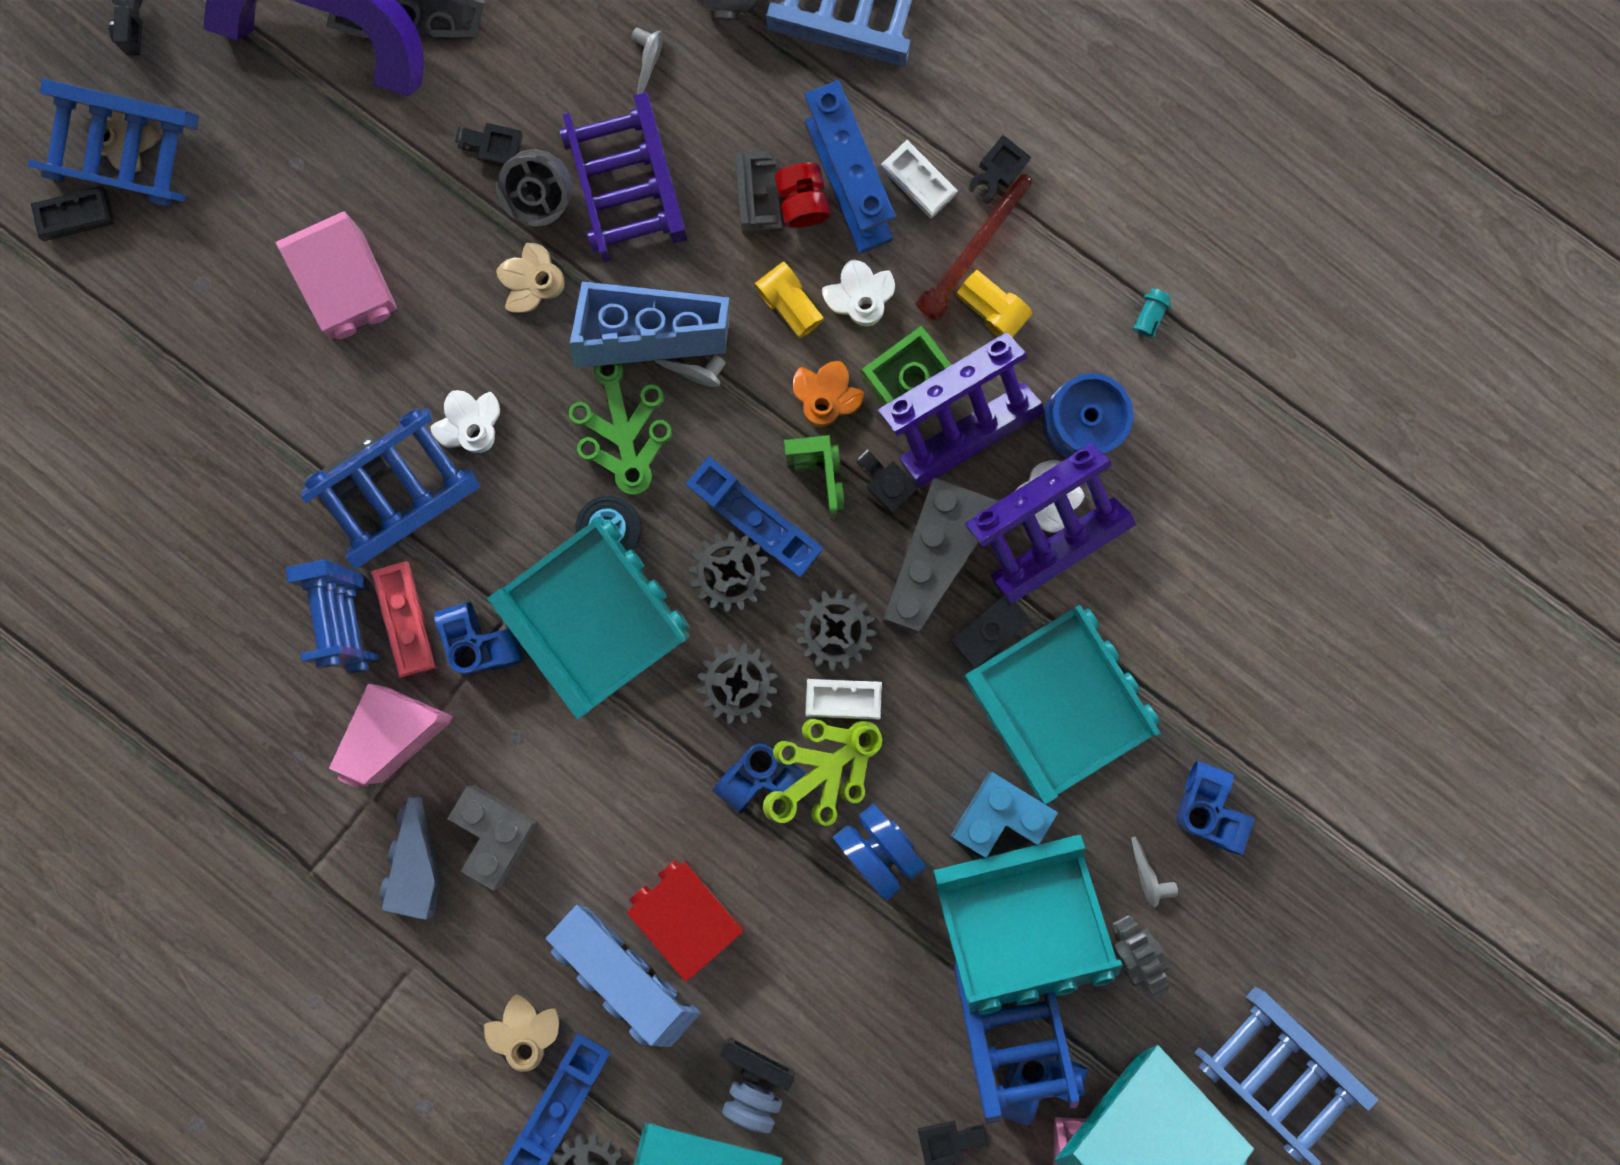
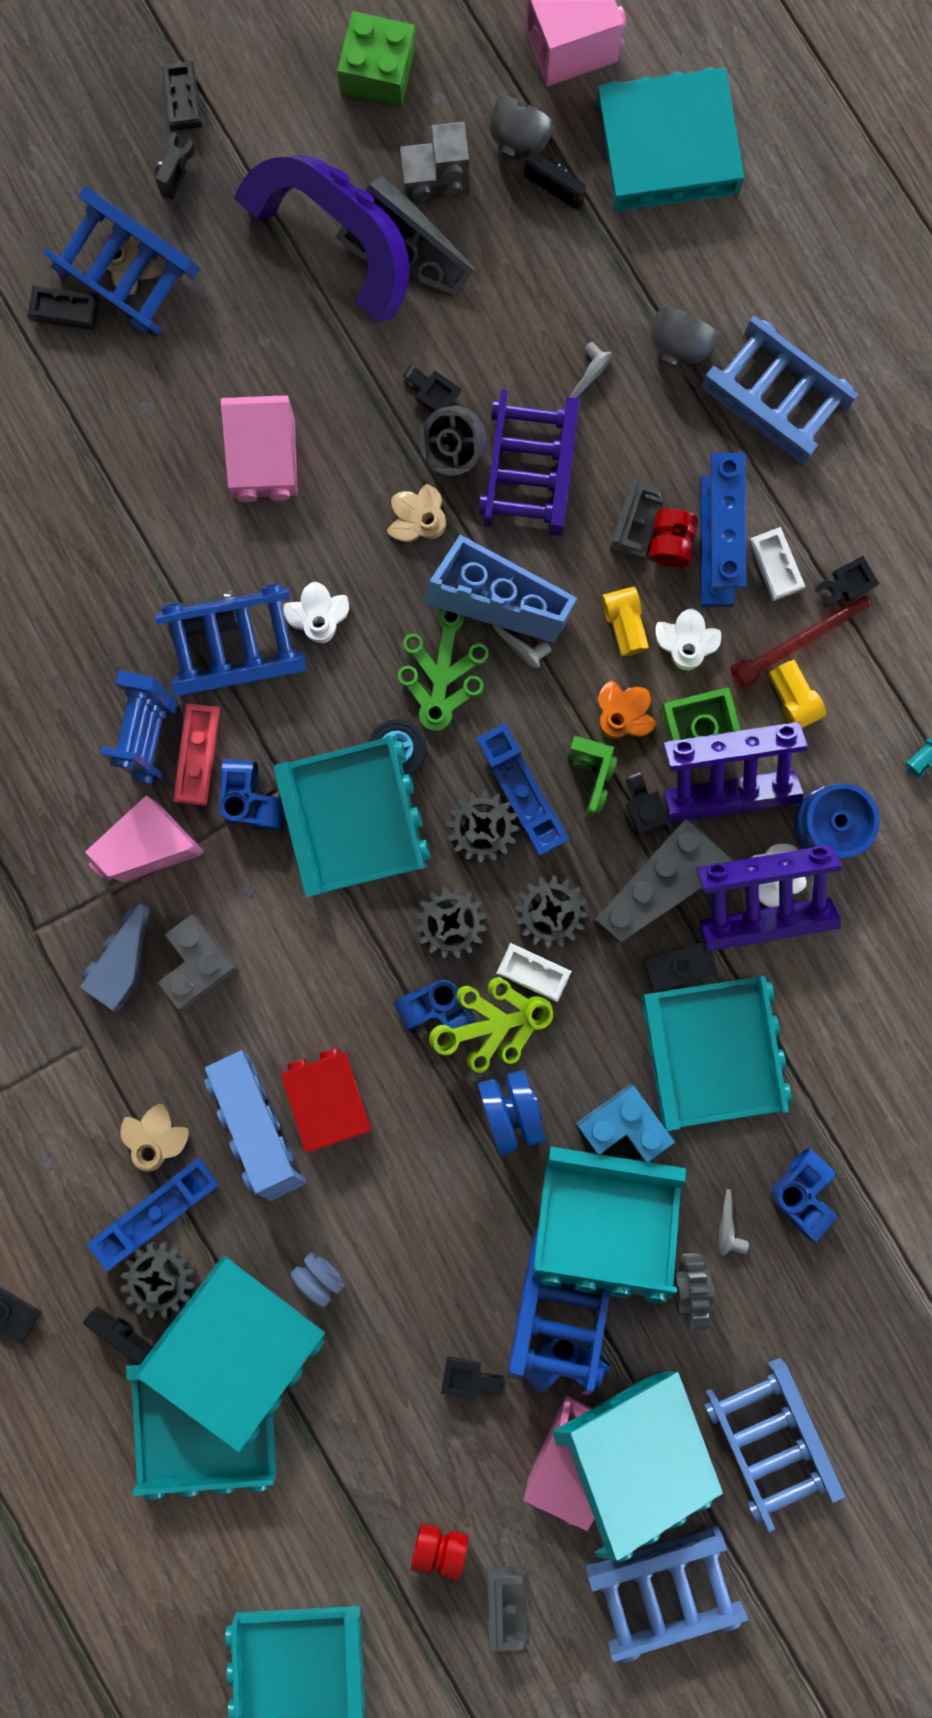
camera: 20 degrees right, 0 degrees up
black plate [720,1037,795,1092] -> none

